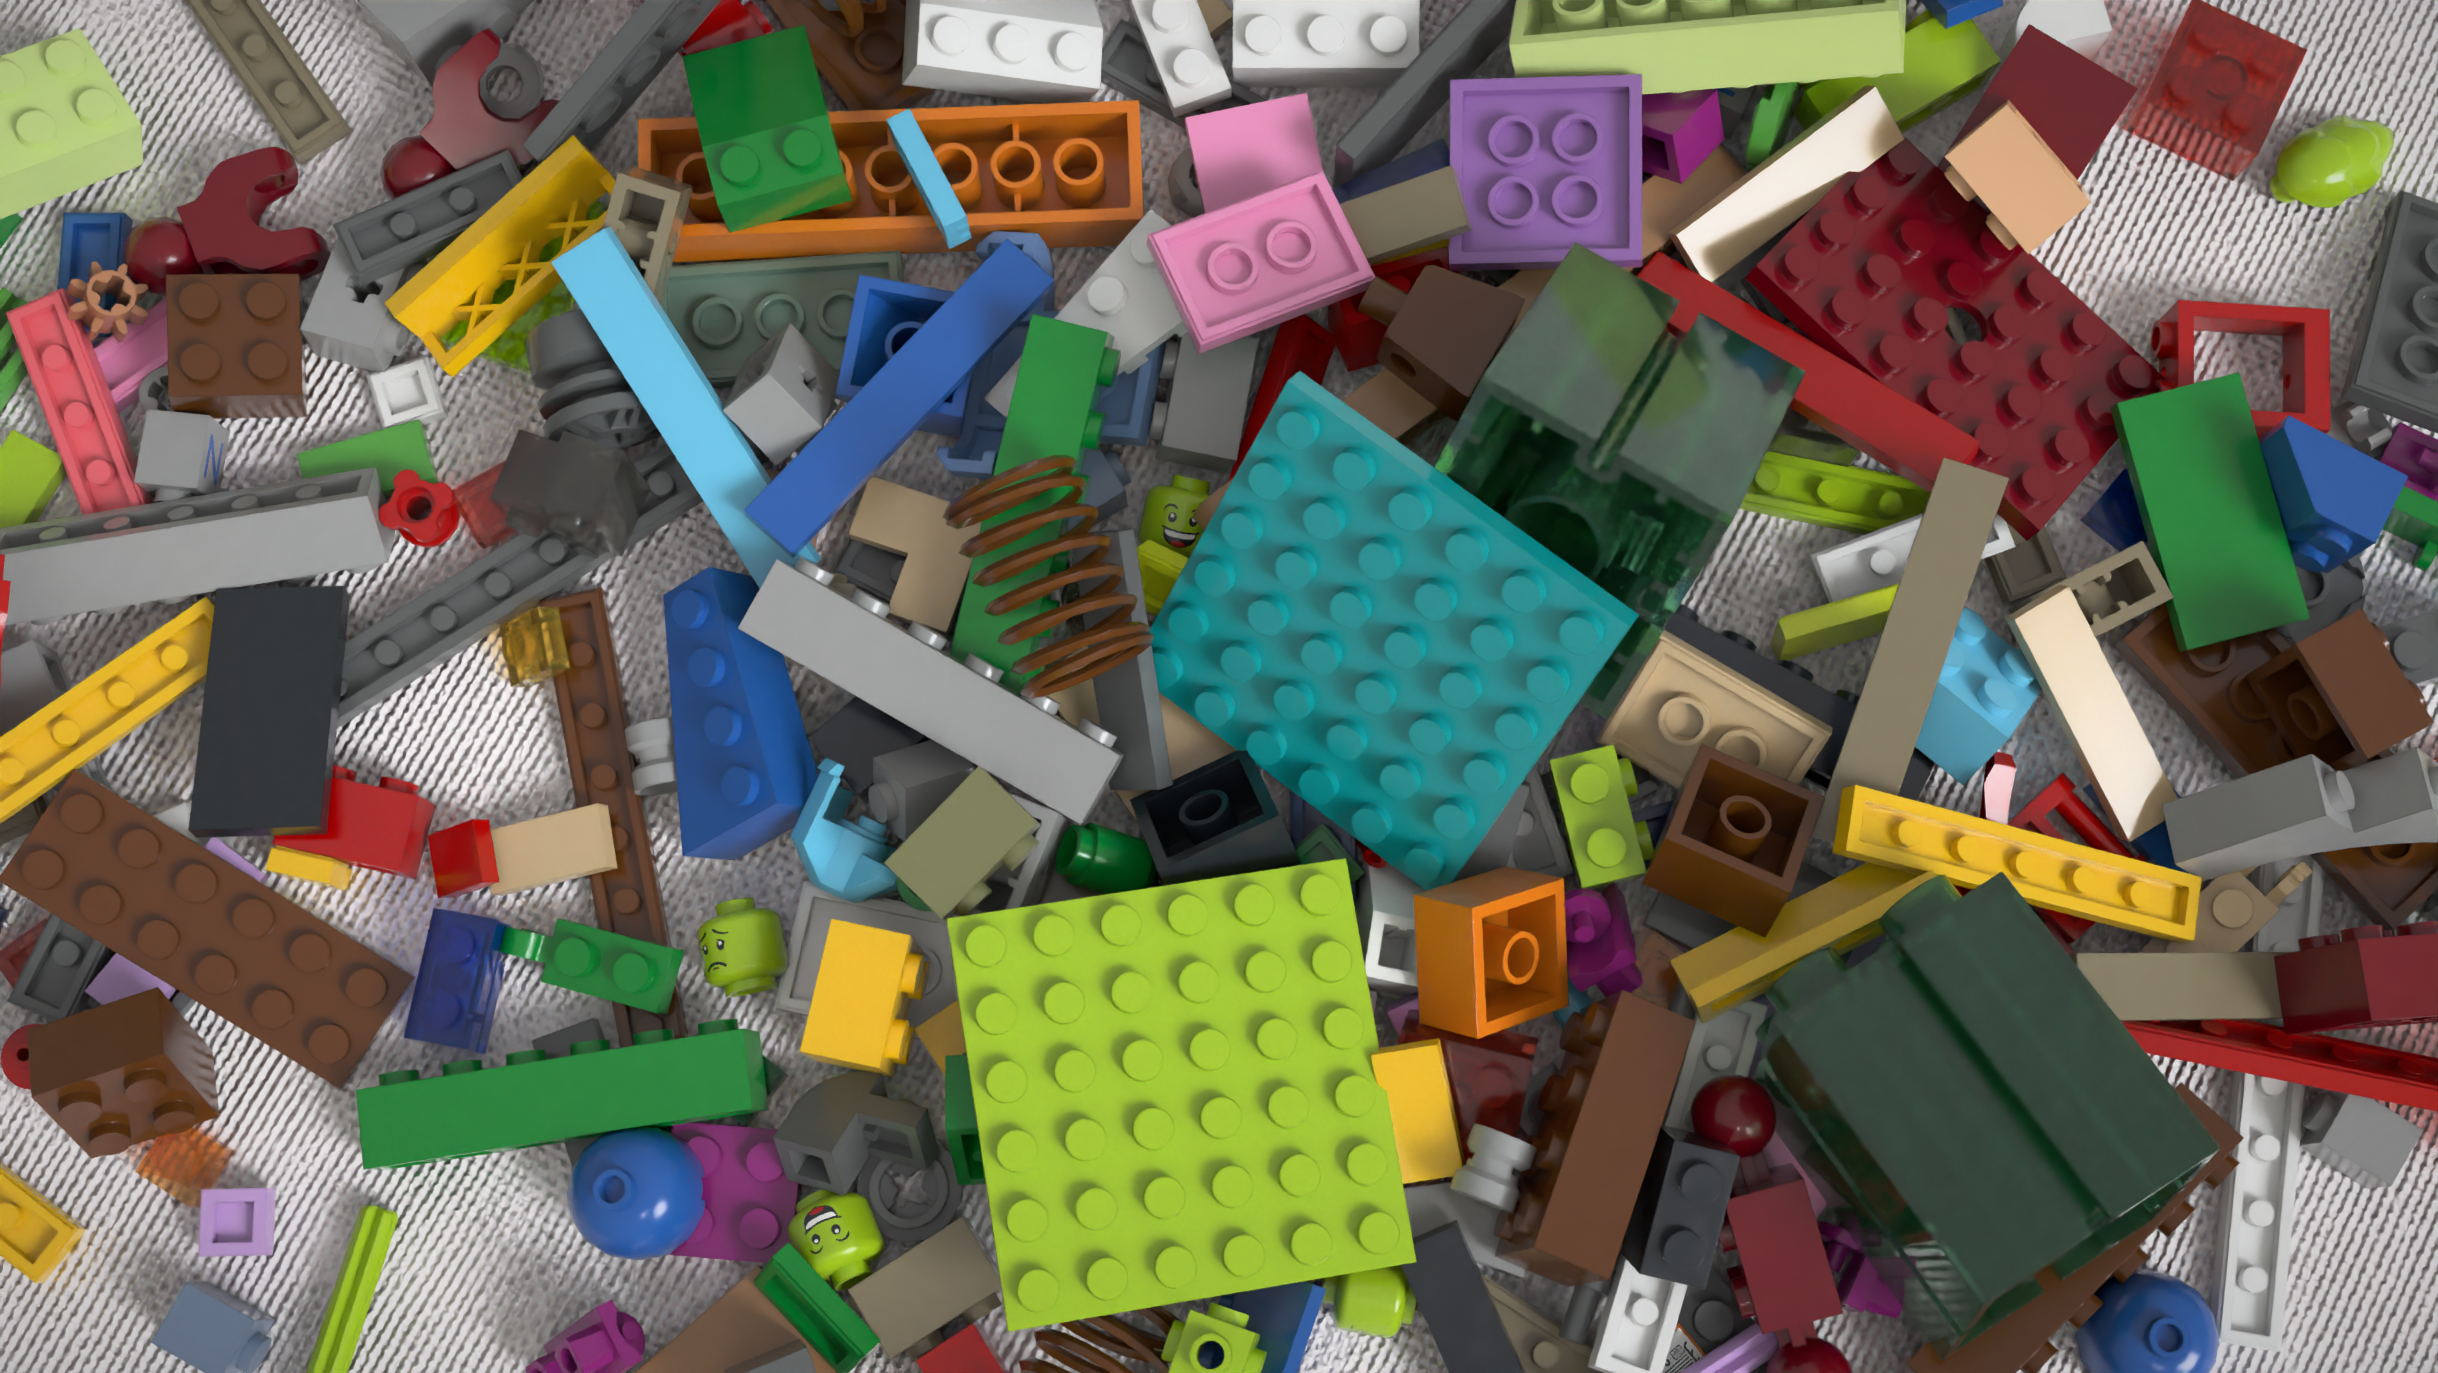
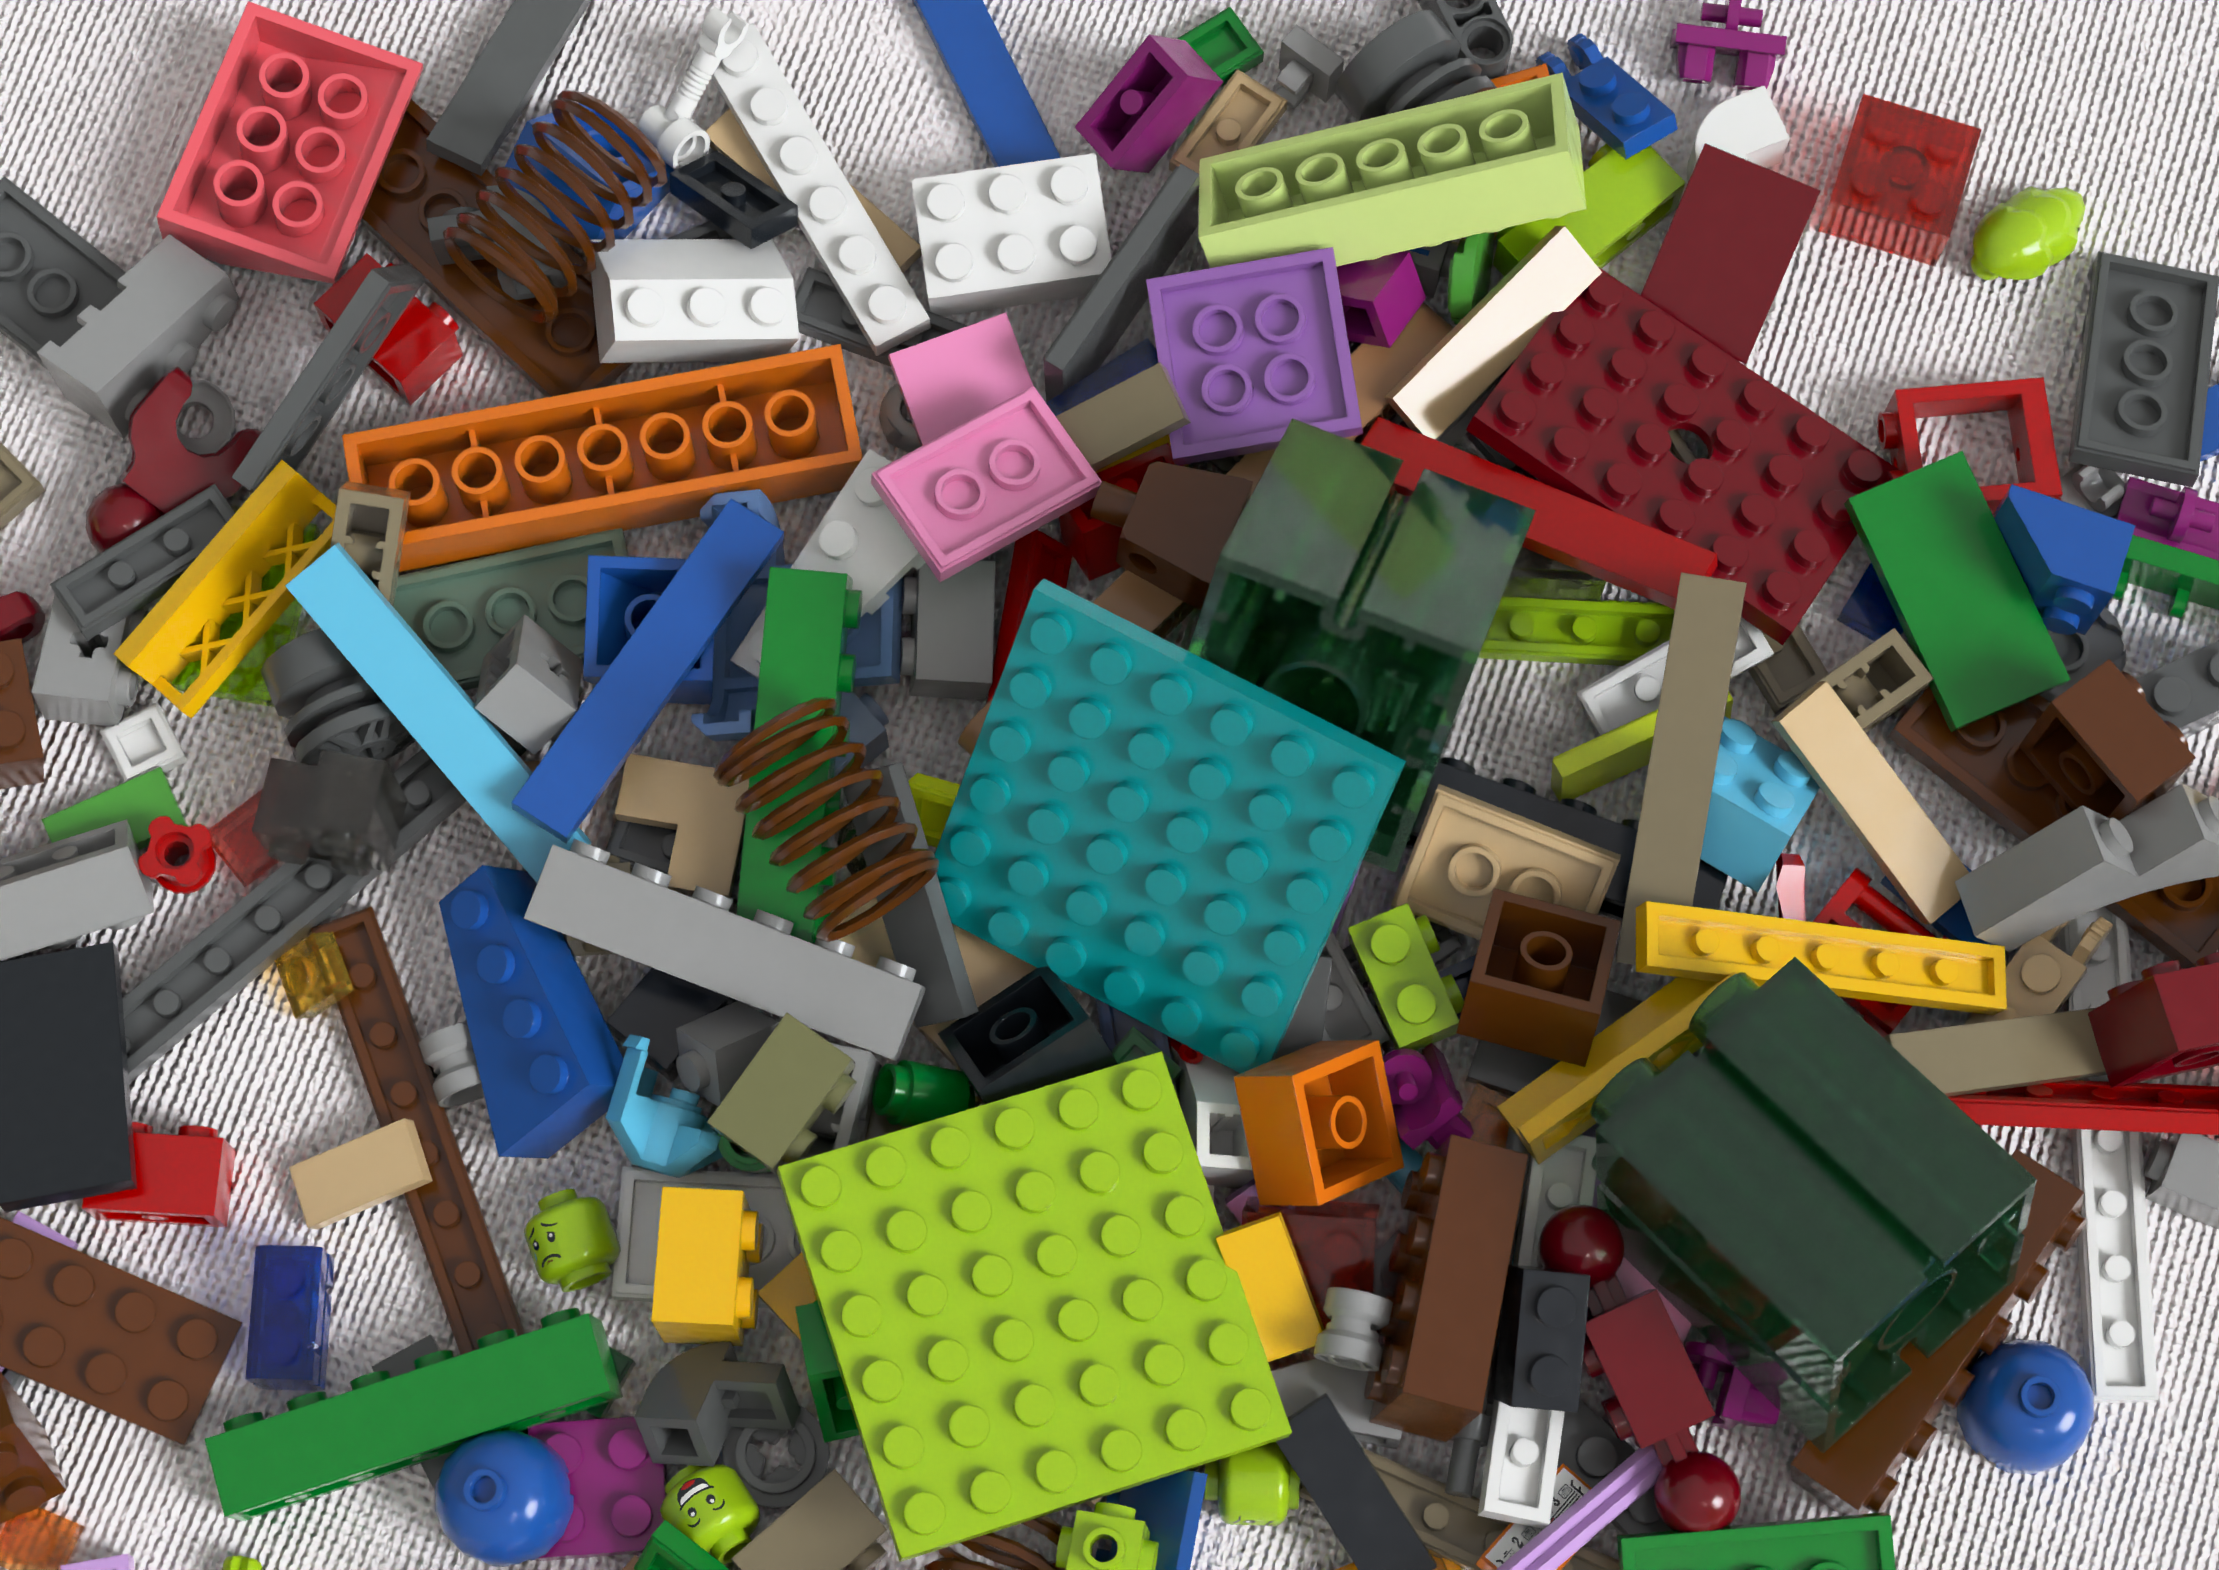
camera: 10 degrees left, 5 degrees down
yellow tile [265,846,353,892] -> none
red tile [428,819,499,898] -> none
green plate [499,918,684,1014] -> none
green slope [683,25,852,233] -> none
medium azure tile [886,109,972,249] -> none
lime head [1138,474,1211,558] -> none
light nougat brick [1944,100,2091,254] -> none

